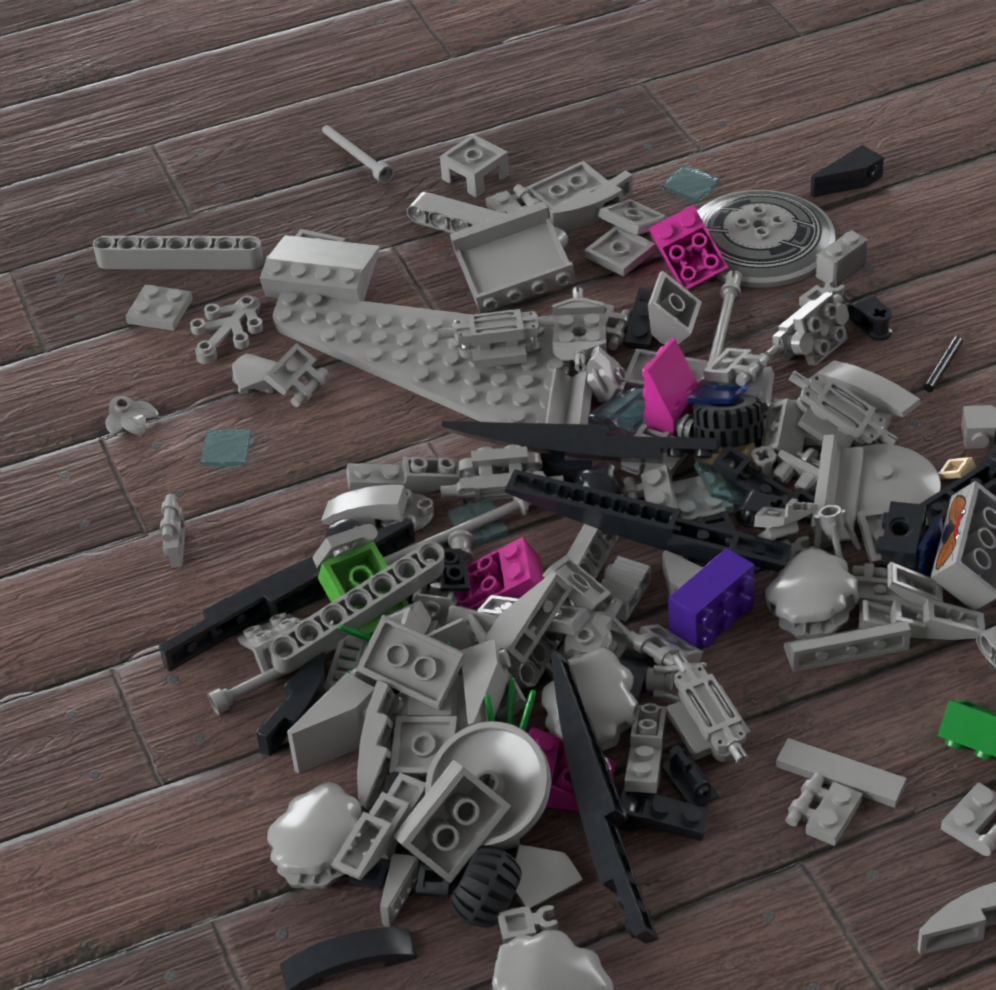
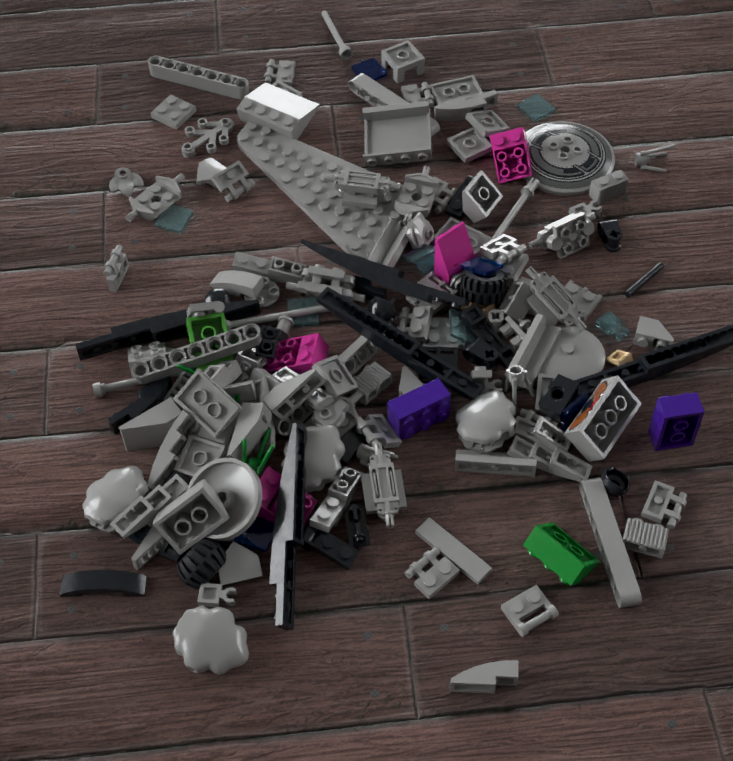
camera: 15 degrees right, 10 degrees up
light grey slope [754,498,818,527] -> none
black slope [810,145,884,197] -> none
light grey slope [816,360,921,417] -> none
none -> light grey plate [125,173,185,222]
none -> piece [234,517,274,552]
none -> light grey plate [264,59,296,87]
none -> clear blue piece [351,57,387,81]
none -> clear light blue plate [596,311,630,342]
none -> light grey plant [635,144,676,173]

